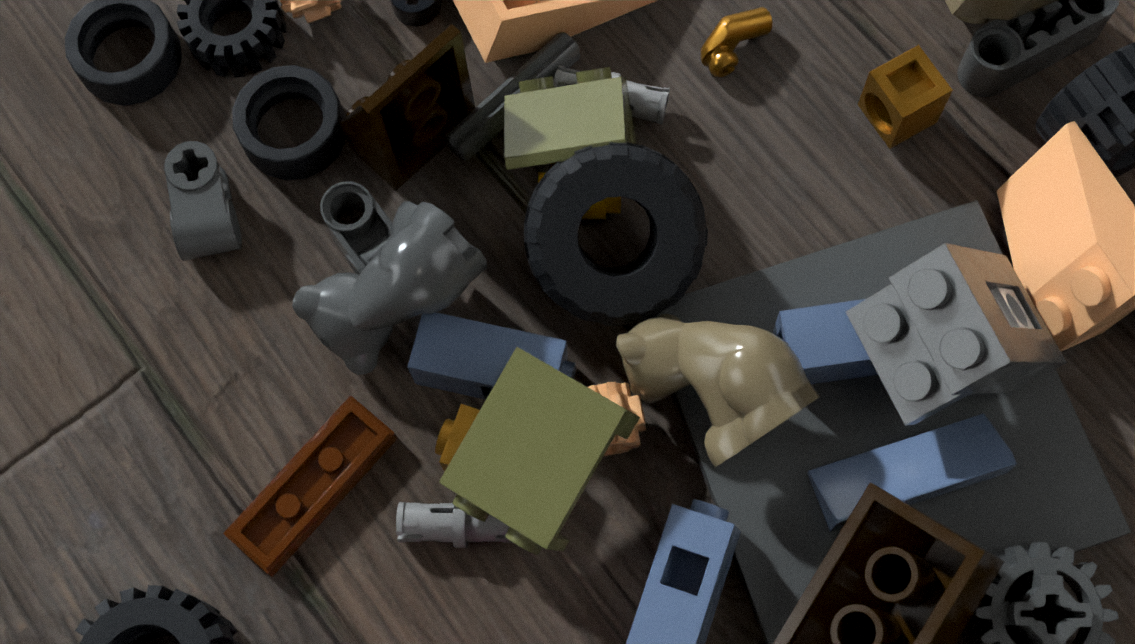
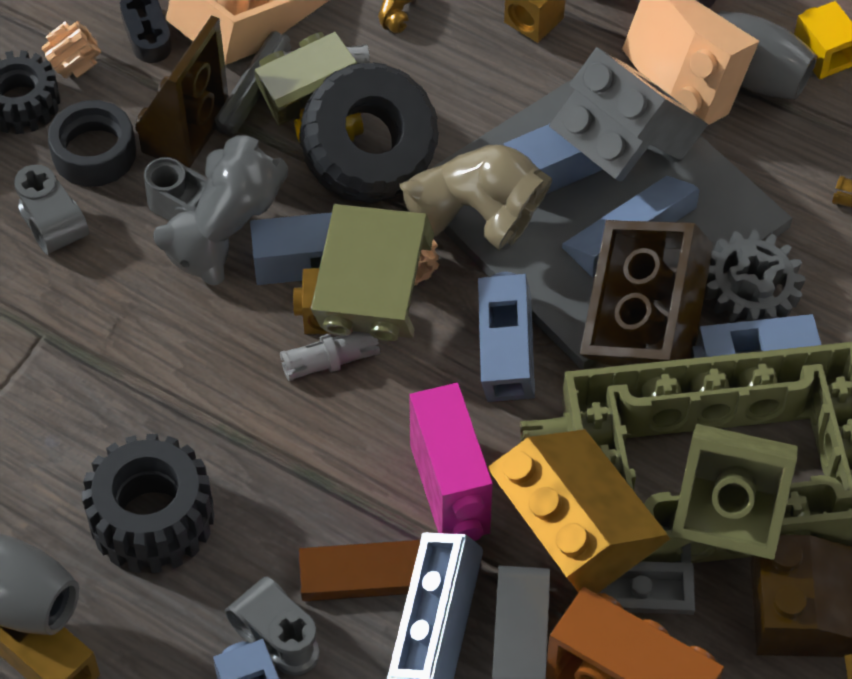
camera: 25 degrees left, 15 degrees down
reddish brown tile [223,395,398,577] -> none

